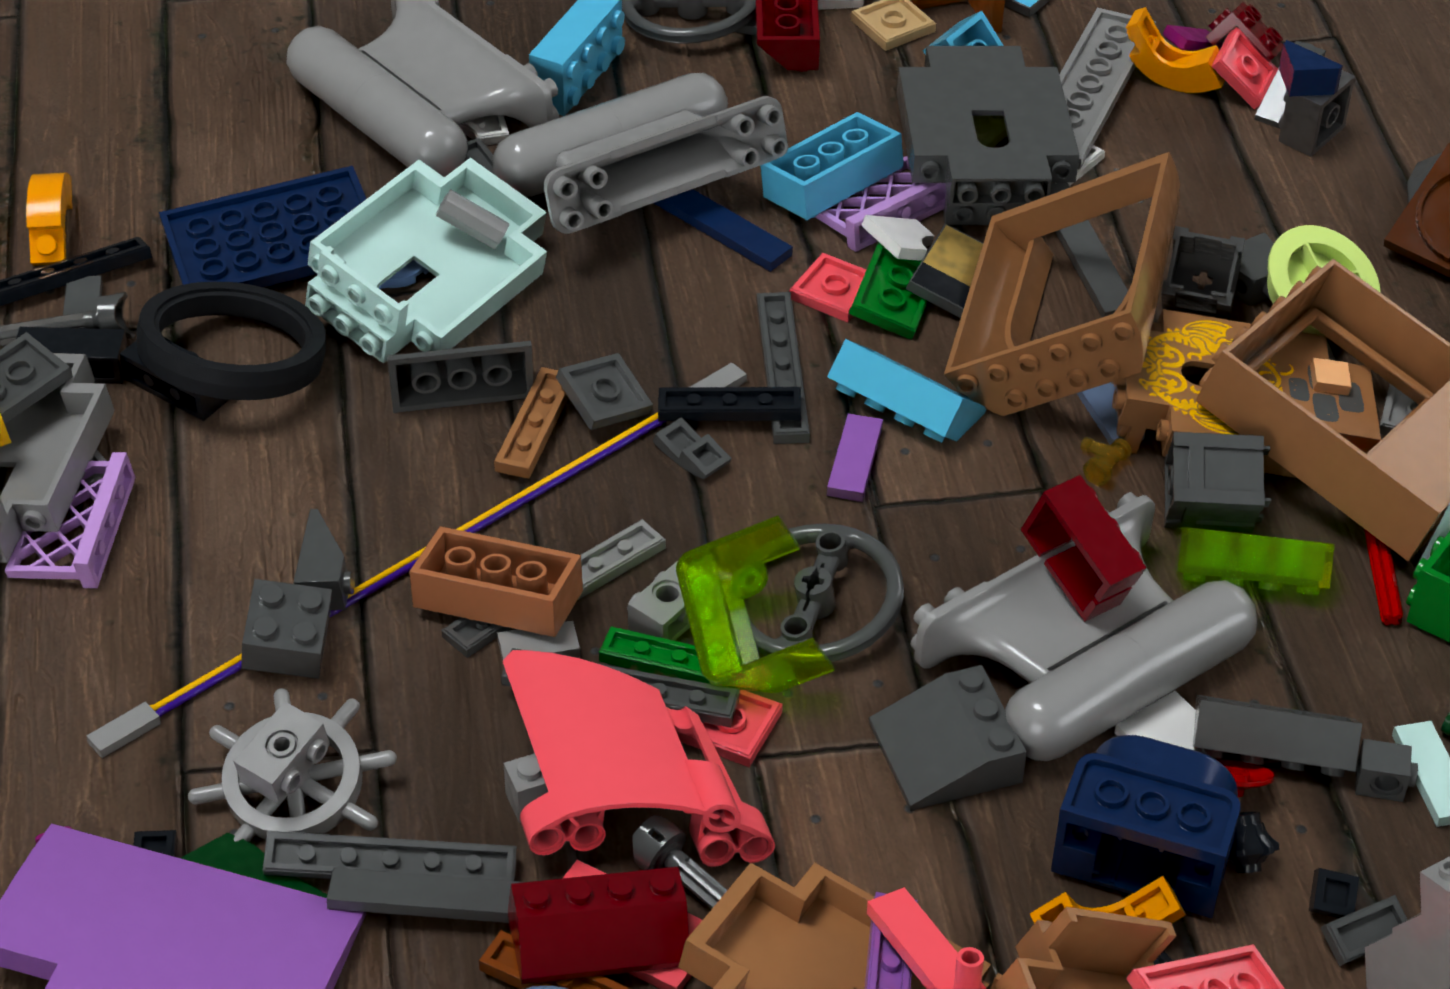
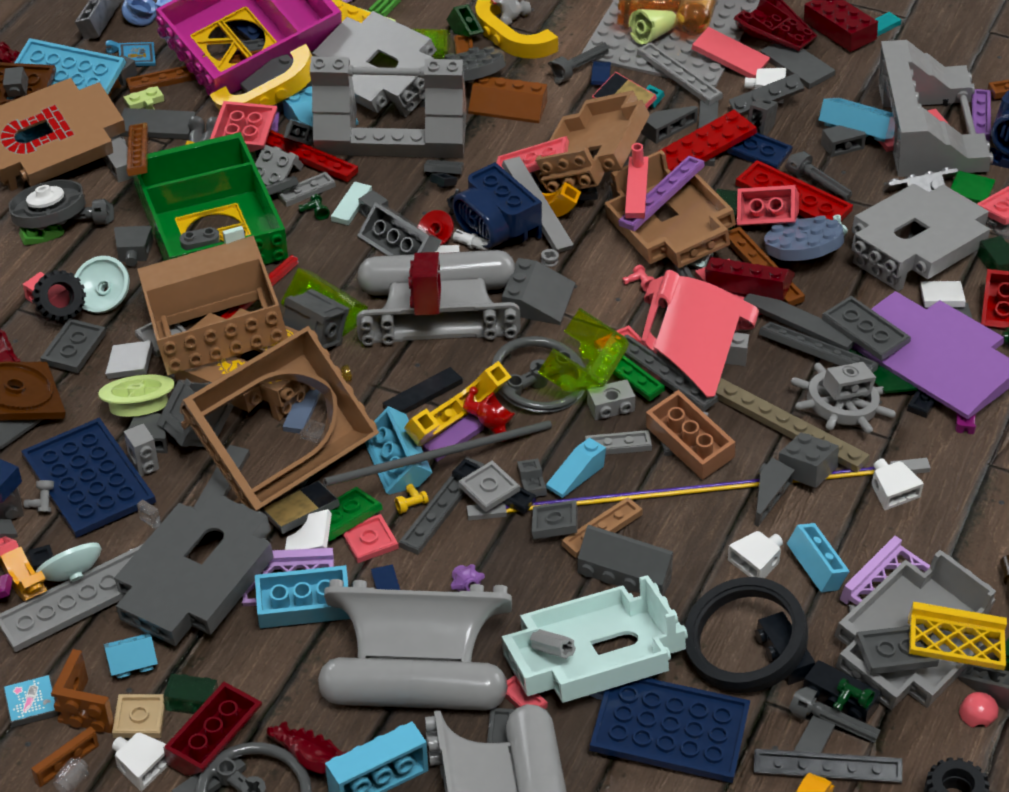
camera: 145 degrees left, 0 degrees up
none -> dark blue plate [21,417,156,538]
none -> light grey piece [24,480,54,512]
none -> black plate [28,544,54,572]
none -> light aqua dish [36,543,102,582]
none -> light grey brick [124,423,159,476]
none -> clear green brick [163,673,218,714]
none -> dark red animal [267,721,348,773]
none -> dark grey piece [323,420,552,487]
none -> black tile [382,367,463,414]
none -> yellow piece [394,484,429,514]
none -> yellow arch [404,361,512,446]
none -> medium lavender rock [451,564,485,592]
none -> light grey tile [458,461,520,512]
none -> red piece [463,386,519,442]
none -> light grey tile [502,156,574,253]
none -> light grey bush [541,249,559,267]
none -> medium azure slope [546,437,606,498]
none -> coral piece [622,265,655,292]
none -> dark tan plate [715,378,870,472]
none -> white torso [728,531,783,578]
none -> medium azure brick [787,523,850,592]
none -> dark grey tile [822,296,911,361]
none -> dark green piece [832,678,875,712]
none -> white torso [872,459,924,510]

